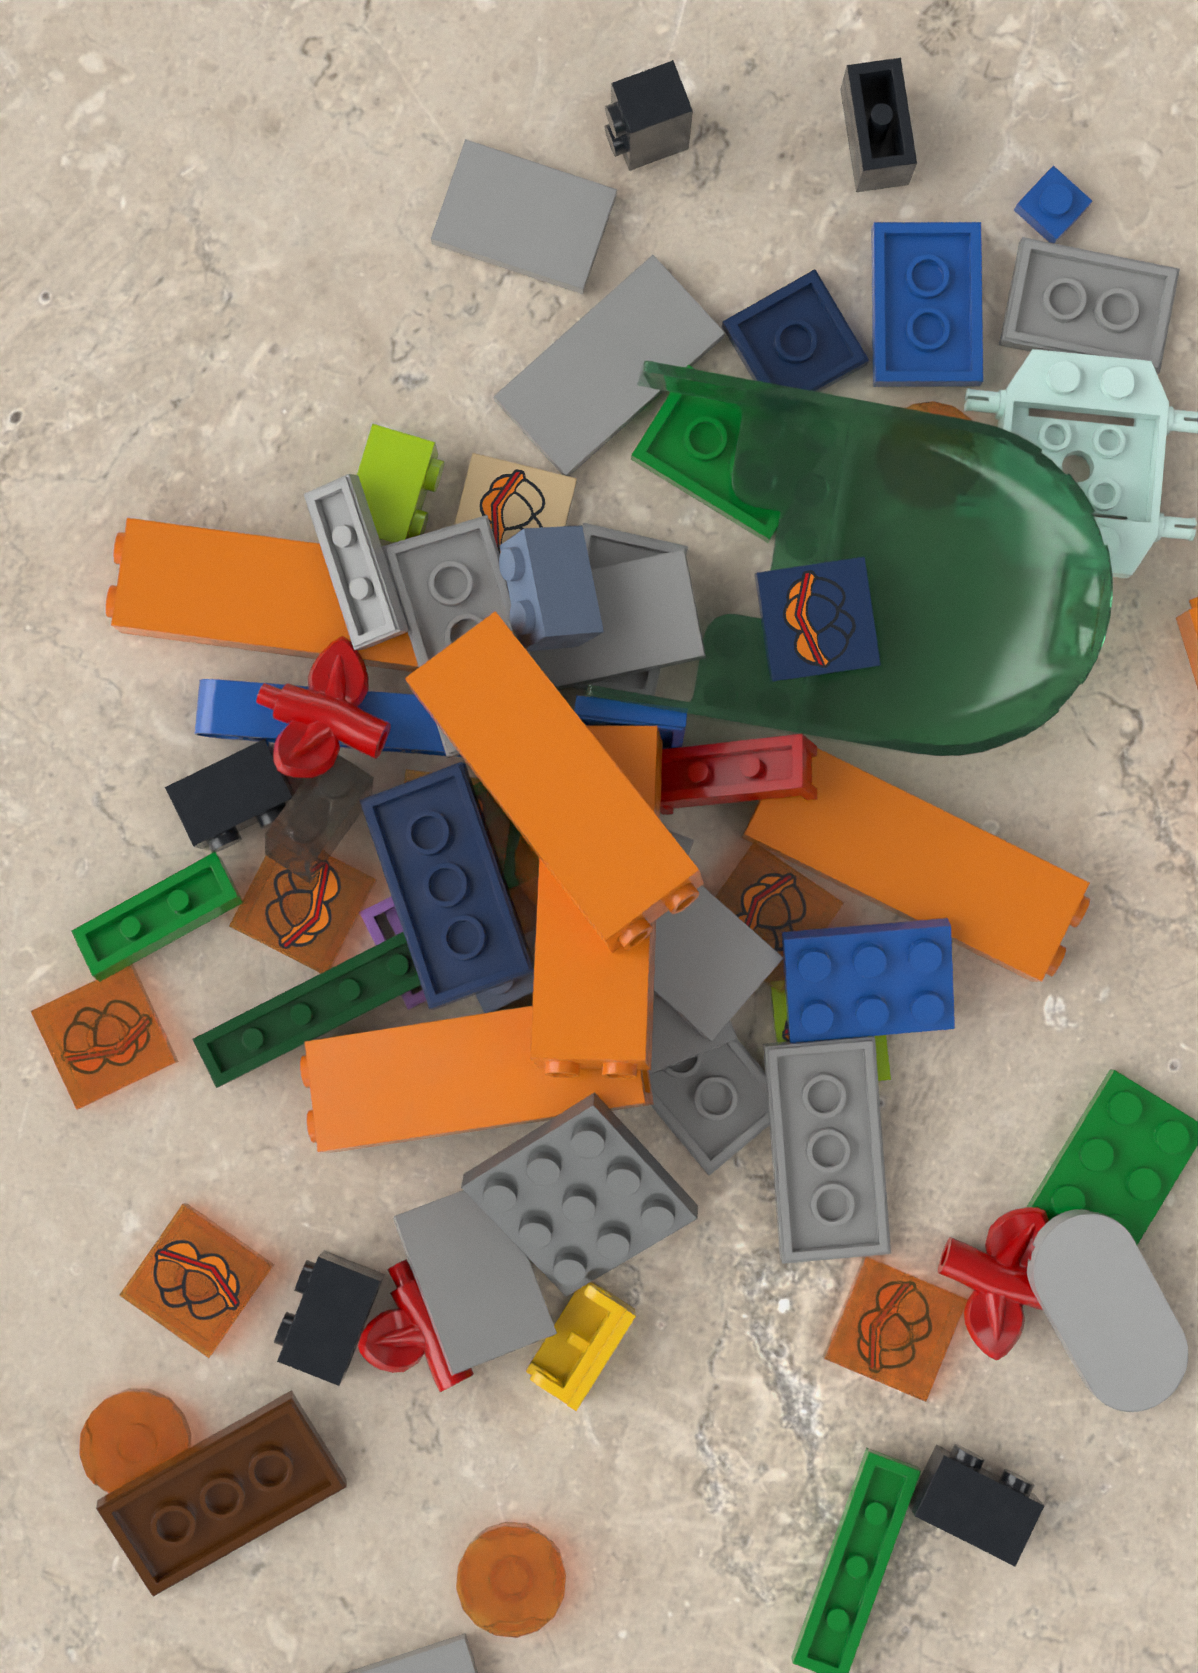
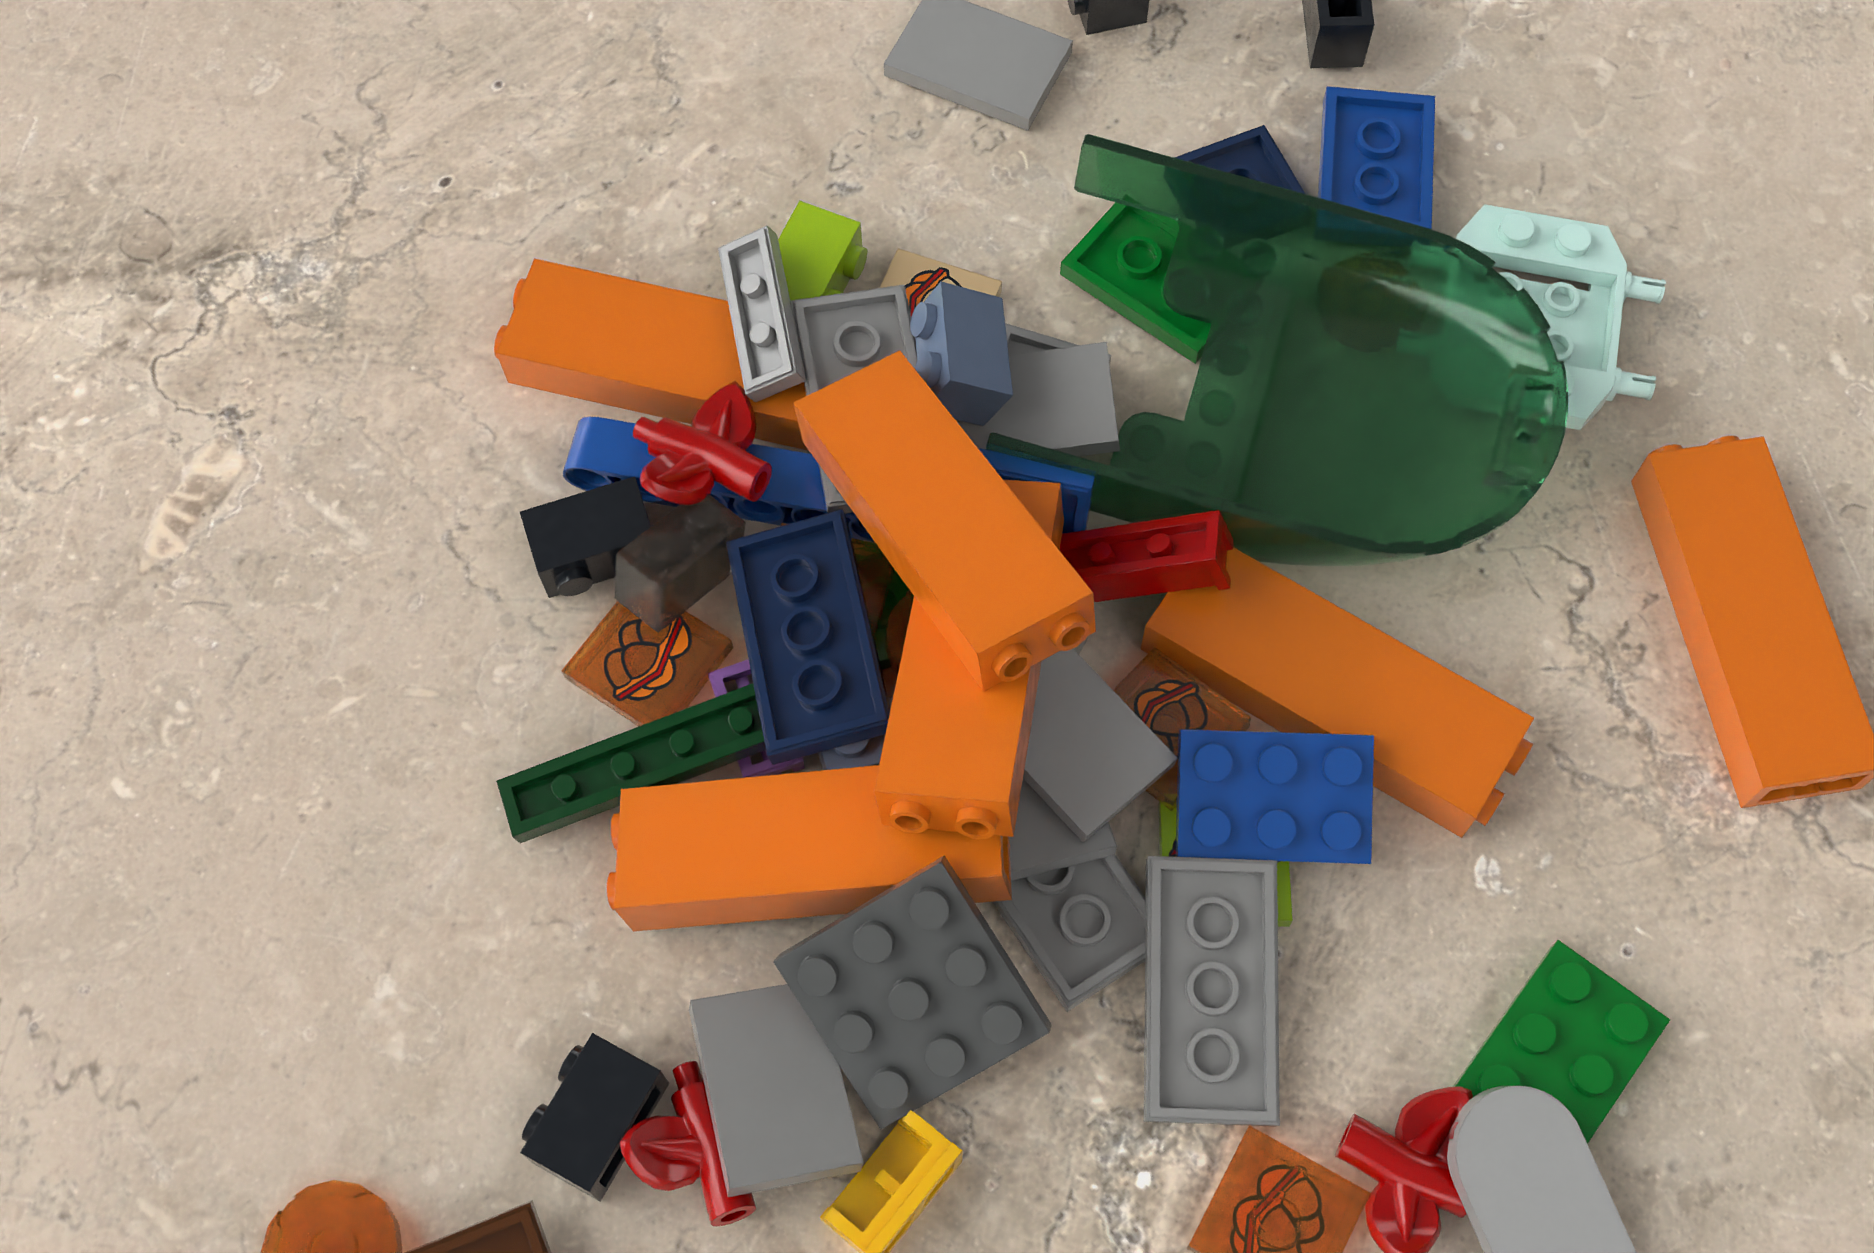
camera: 10 degrees right, 20 degrees down
clear orange tile [31,964,179,1110] -> none
green plate [71,852,244,982] -> none
clear orange tile [119,1202,275,1358] -> none
light grey tile [494,255,725,476] -> none
dark blue tile [754,557,881,682] -> none
light grey tile [999,237,1180,375] -> none
blue plate [1014,165,1092,243] -> none

